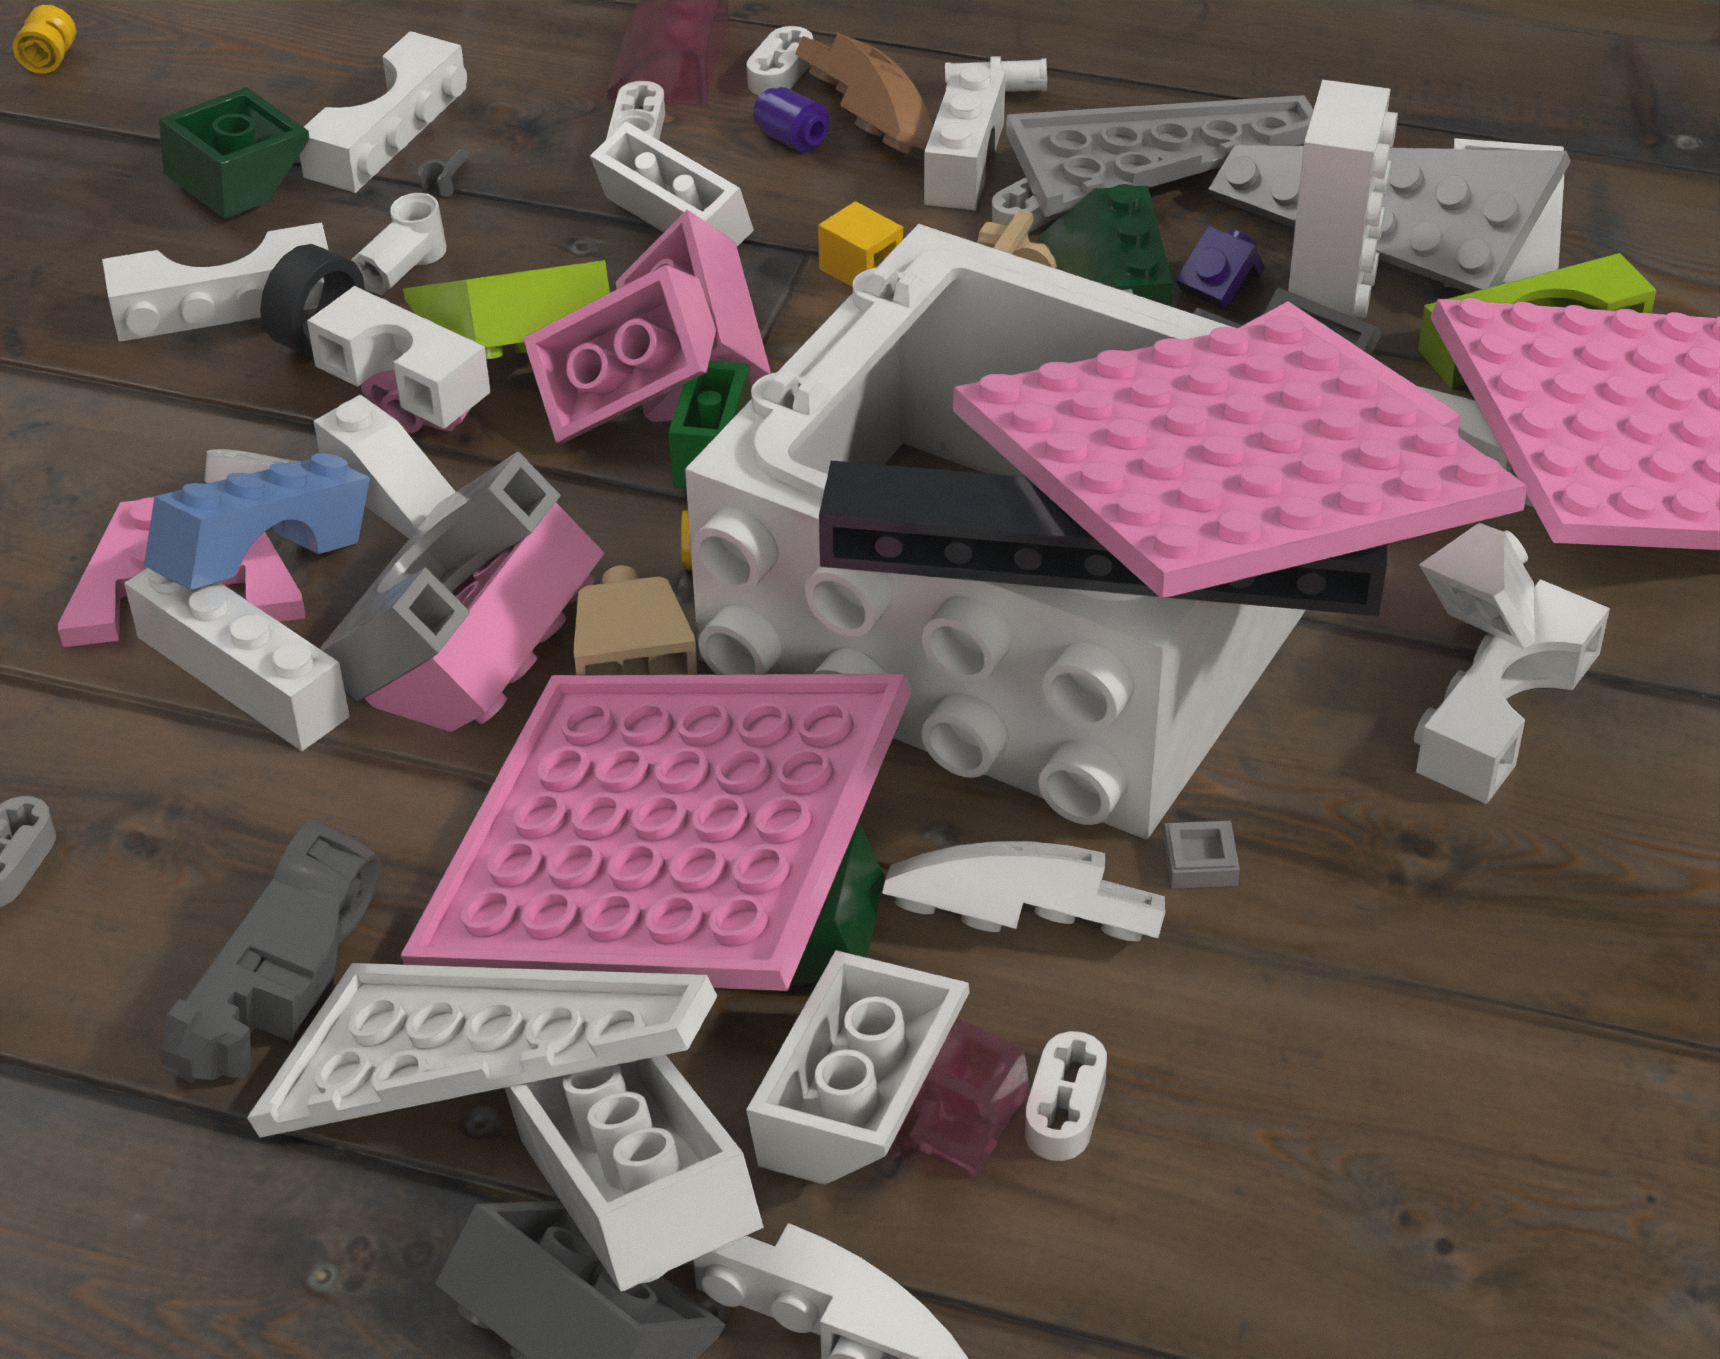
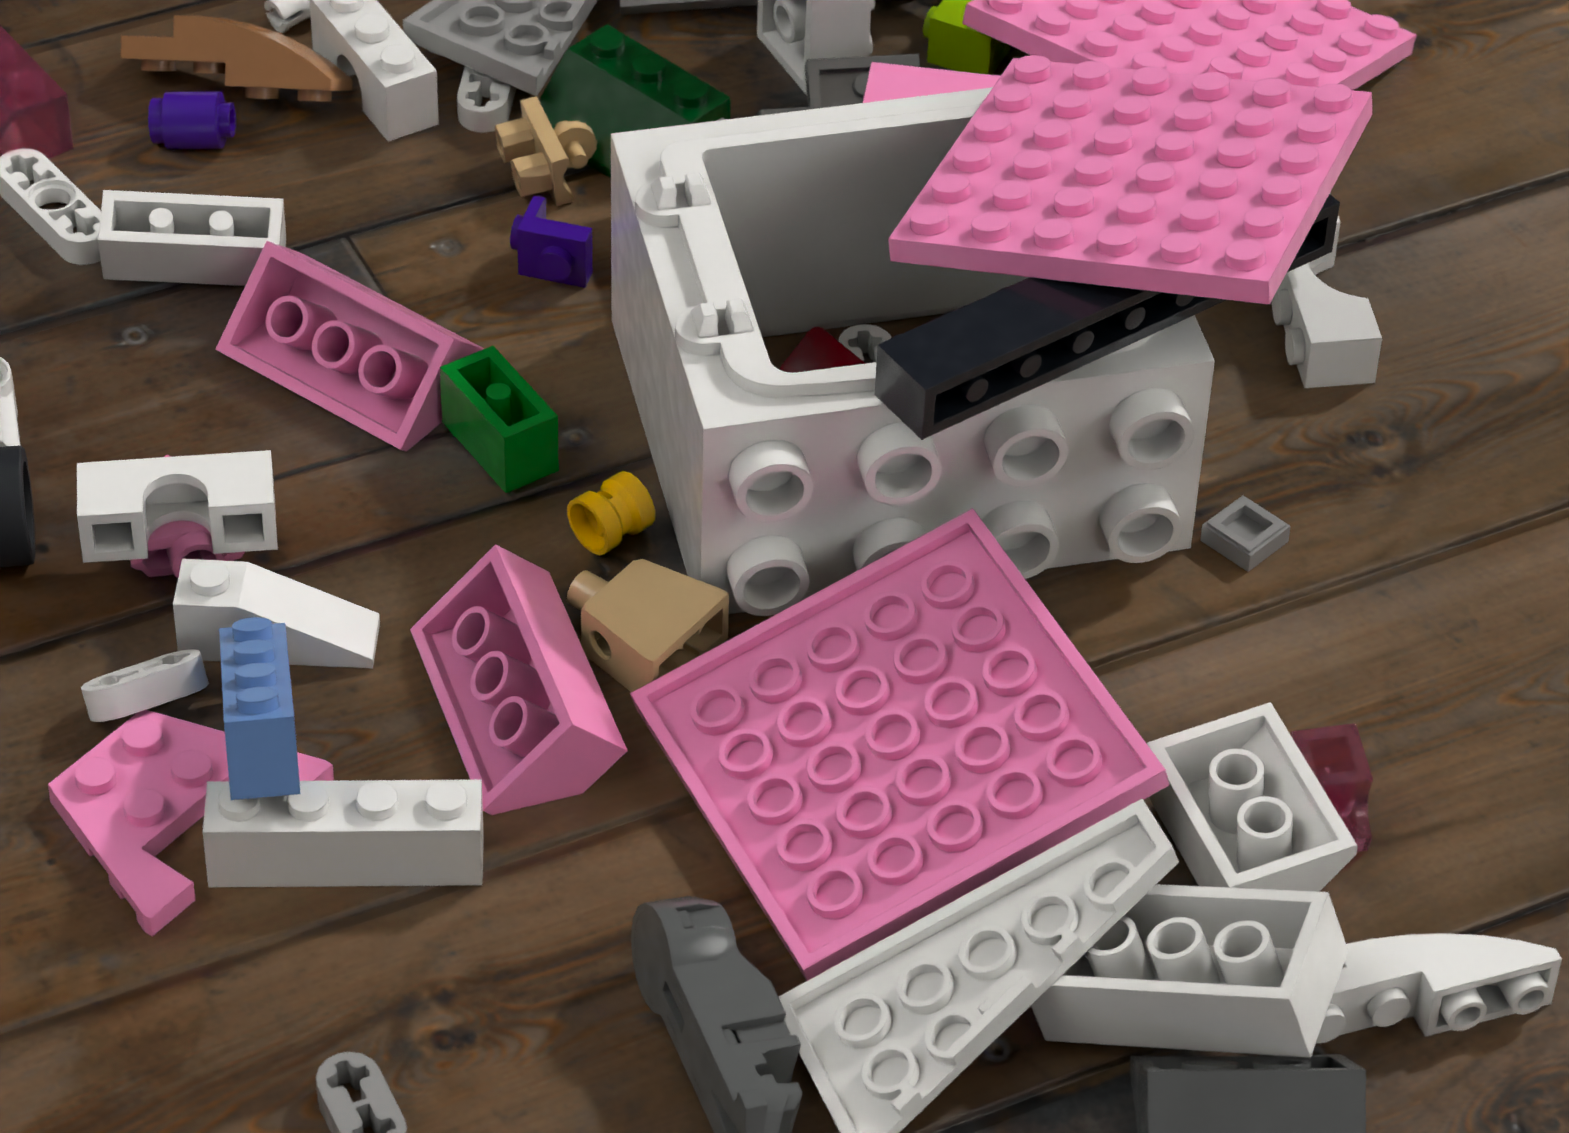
camera: 45 degrees left, 0 degrees up
light grey arch [319,451,561,701] -> none
lime slope [403,260,610,359] -> none
bright pink slope [523,265,716,444] -> none
white beam [747,26,813,96] -> none
yellow brick [818,201,903,288] -> none
white slope [882,841,1165,942] -> none
white beam [1025,1031,1107,1161] -> none
bracket [1175,226,1265,310] -> none

